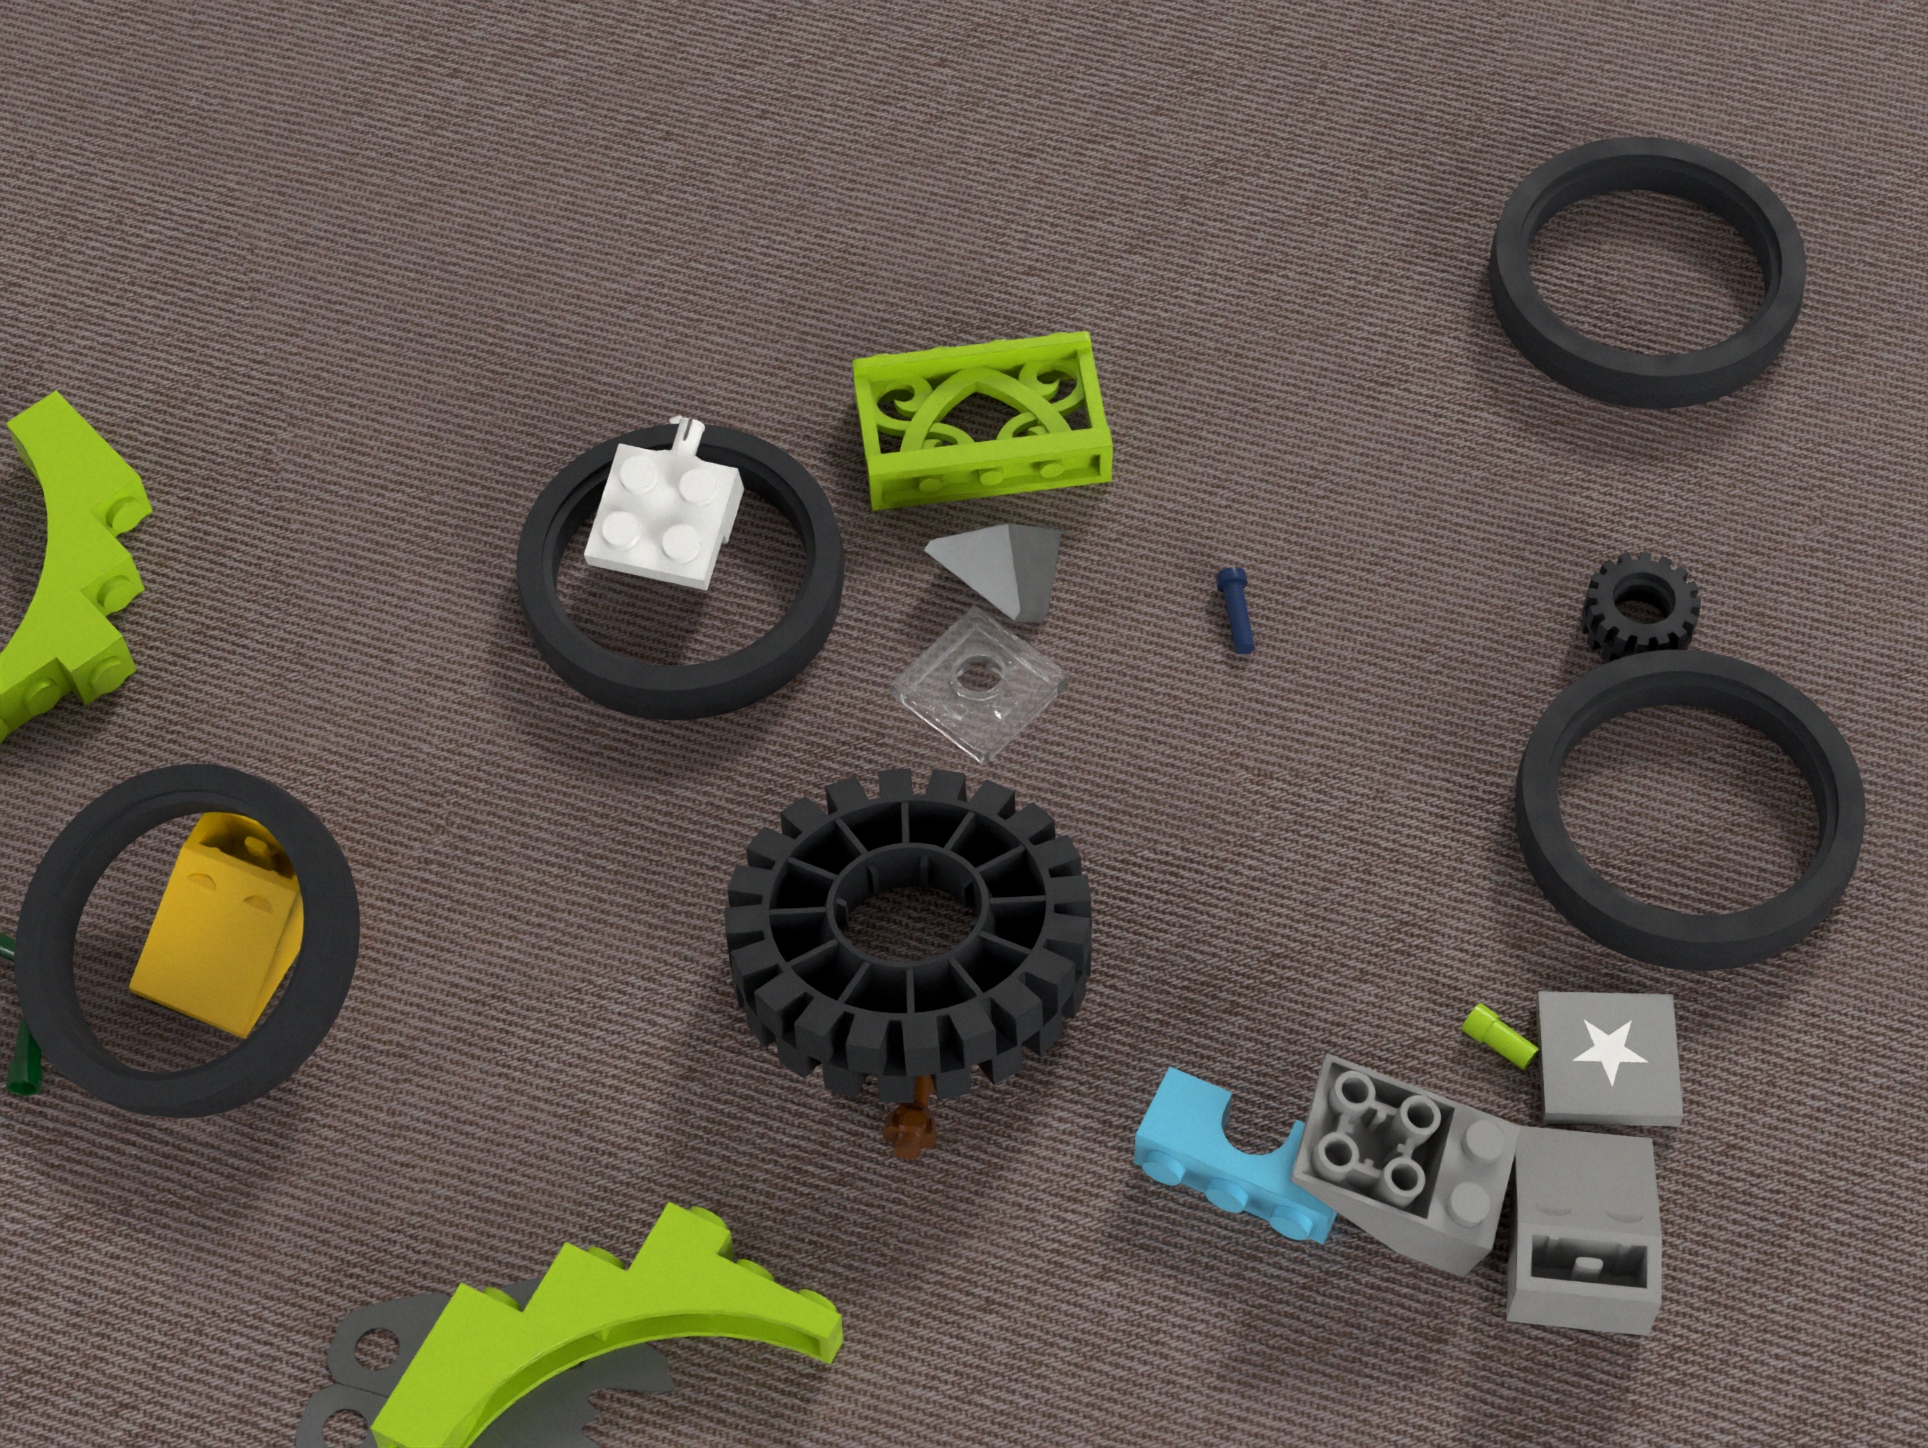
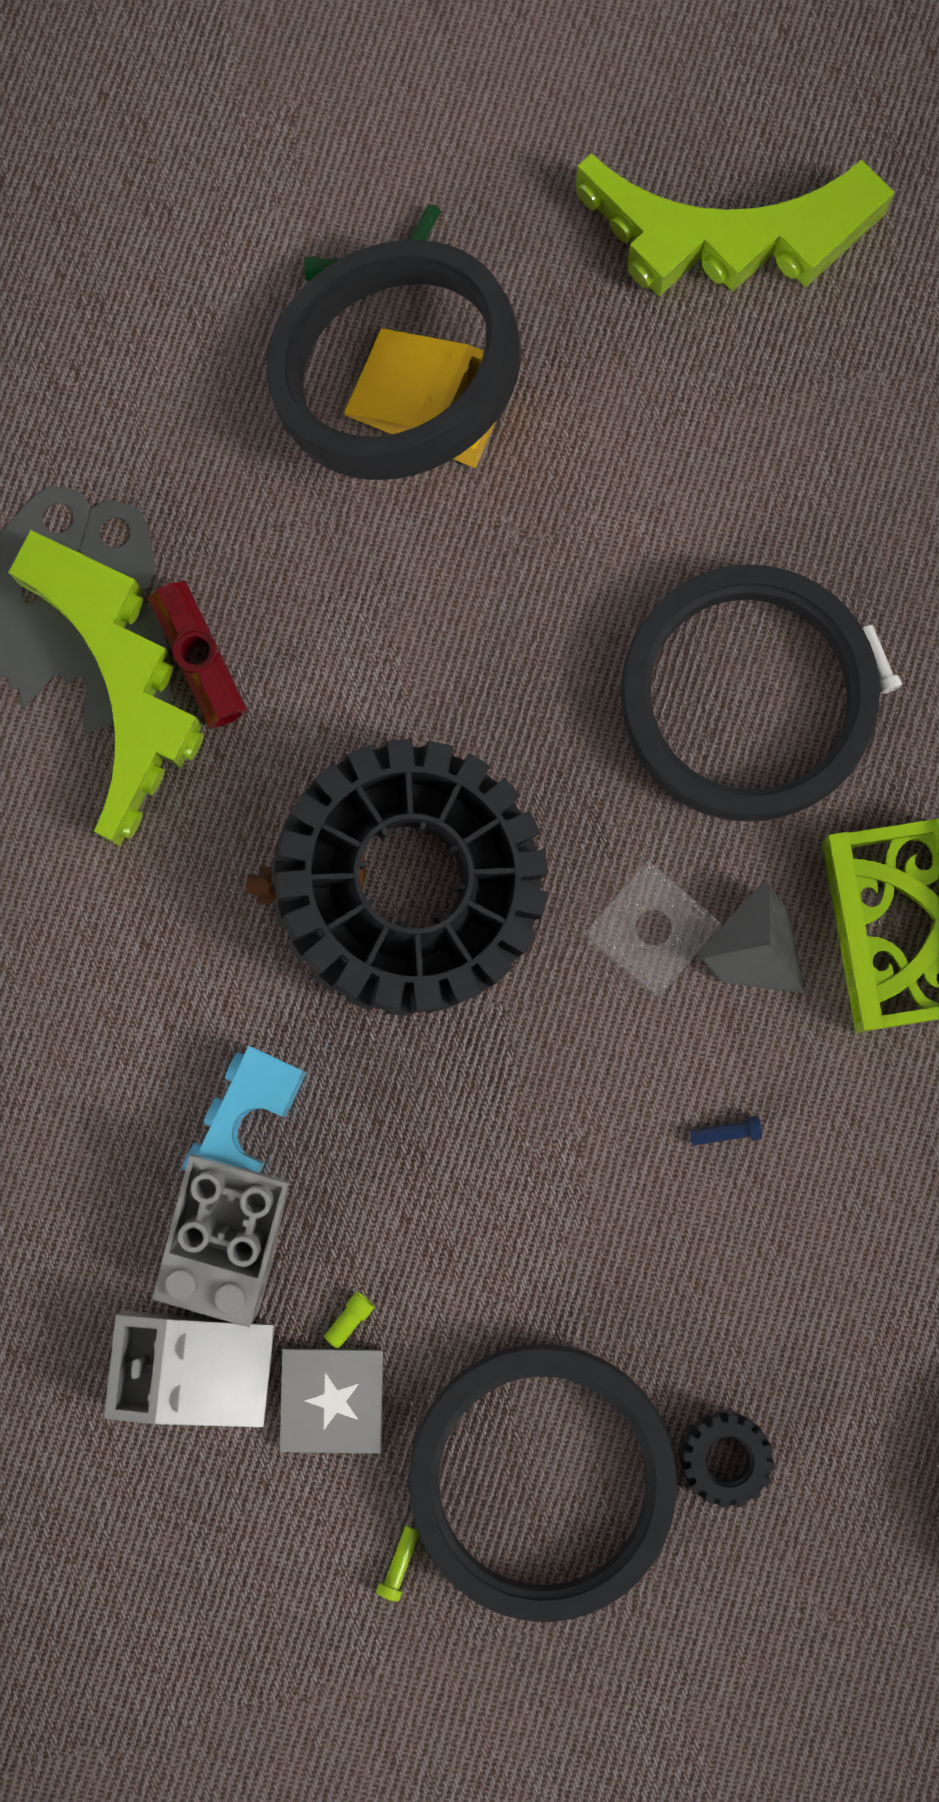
camera: 90 degrees right, 25 degrees up
white plate [584,418,744,590] -> none
none -> dark red piece [148,580,248,729]
none -> lime piece [376,1525,419,1602]

